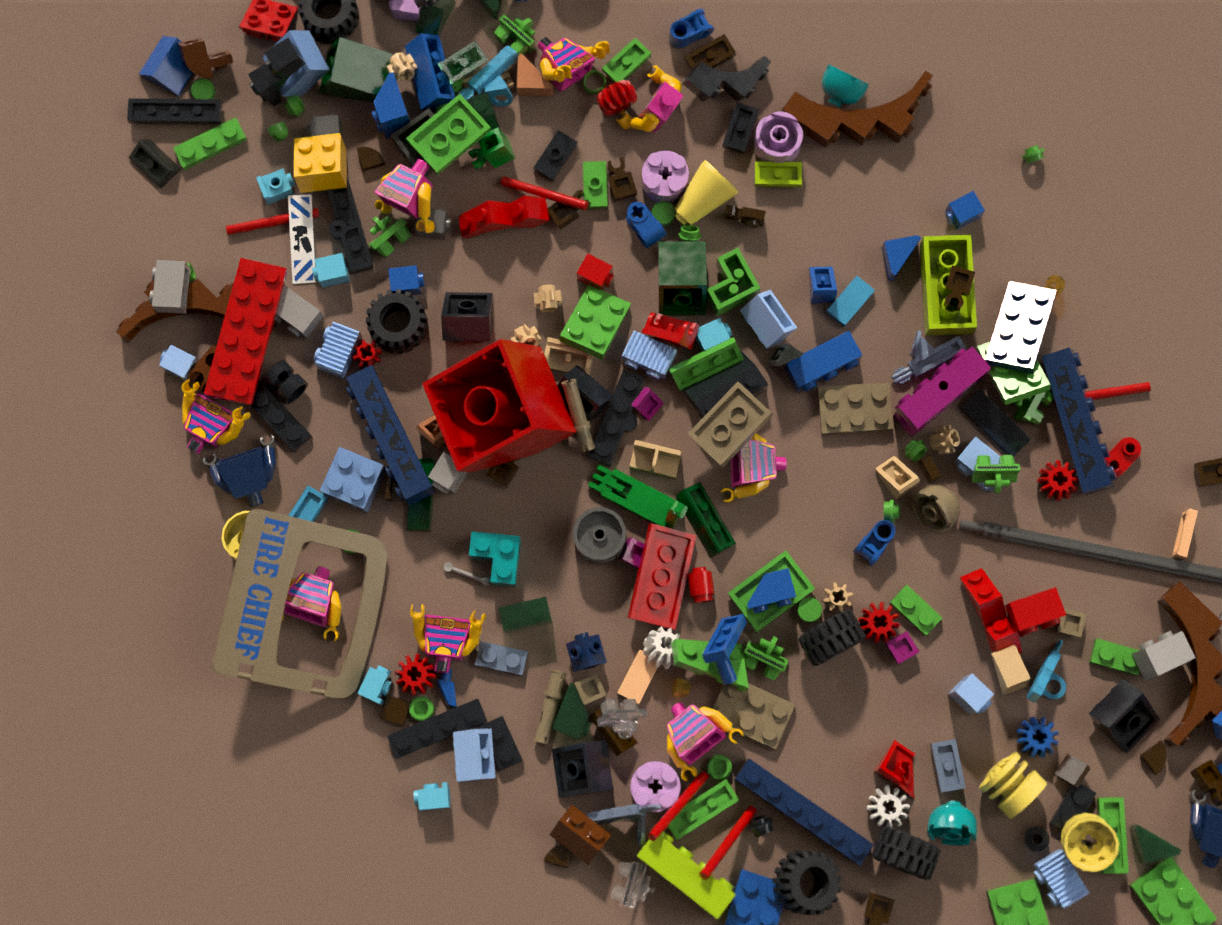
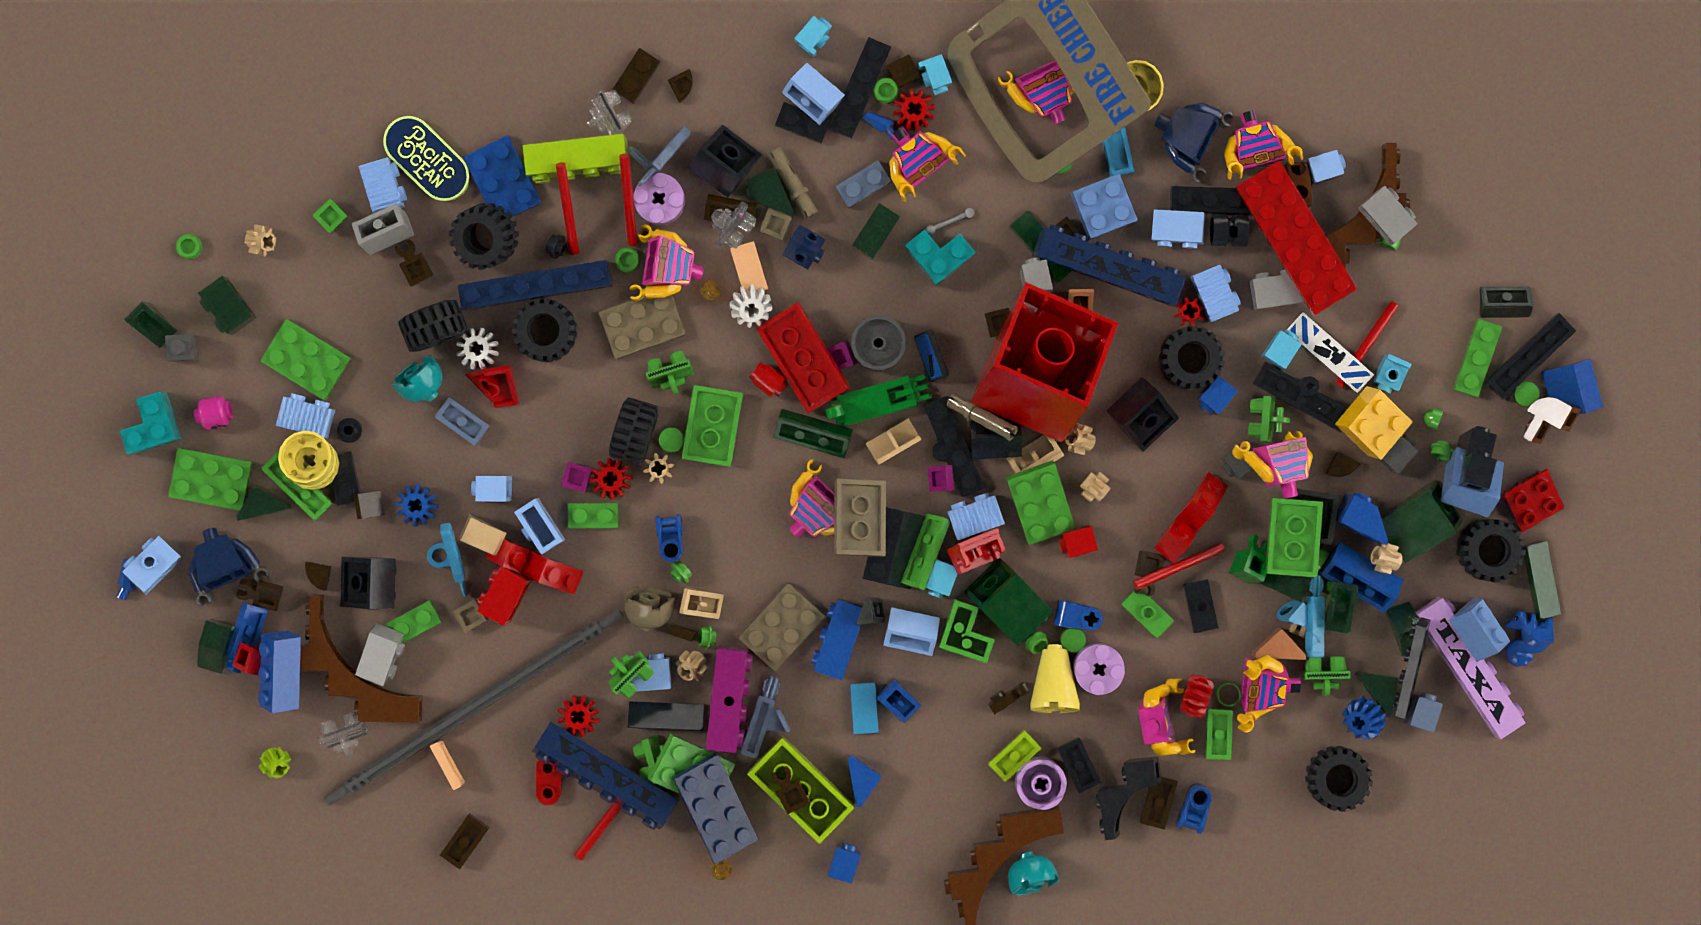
camera: 135 degrees right, 10 degrees up
reddish brown brick [549,805,611,866] -> none
dark brown plate [607,157,638,202] -> none
bright green plate [668,779,739,840] -> none
bright green wing [671,639,749,692] -> none
blue piece [702,614,747,684] -> none
blue slope [746,568,796,614] -> none
light yellow wheel [979,752,1047,819] -> none
none -> black tyre [512,298,578,362]
none -> light blue brick [514,498,565,554]
none -> dark brown plate [612,48,661,104]
none -> slope [914,329,949,382]
none -> light blue brick [1152,210,1206,249]

